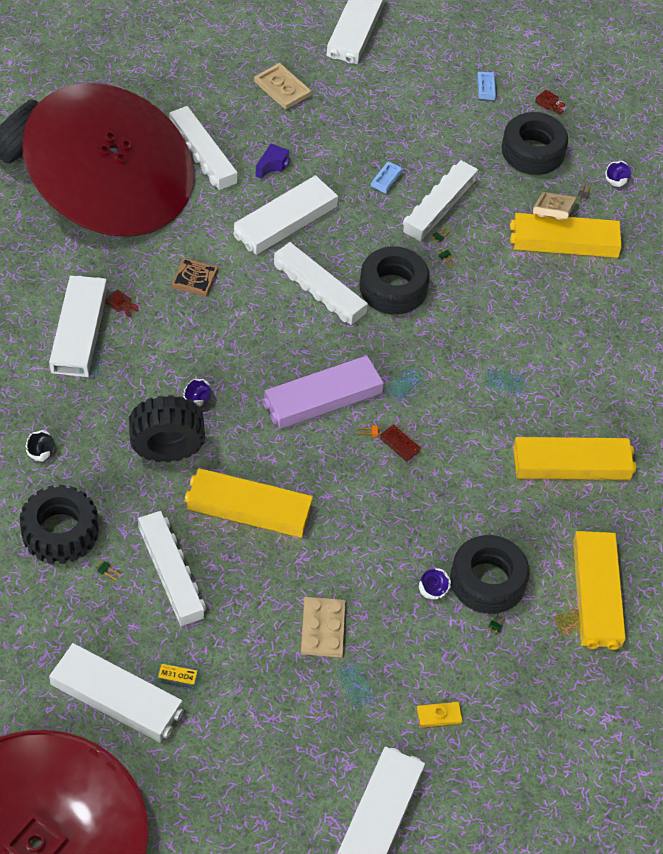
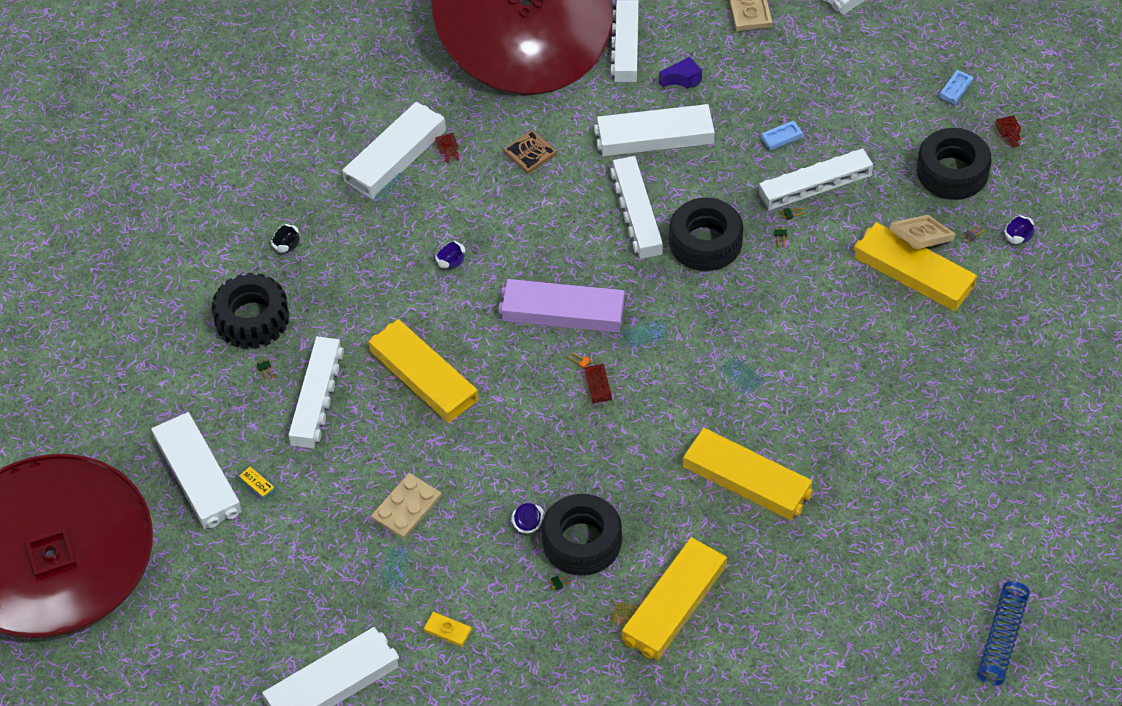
camera: 40 degrees right, 0 degrees up
black tyre [129,395,205,462] -> none

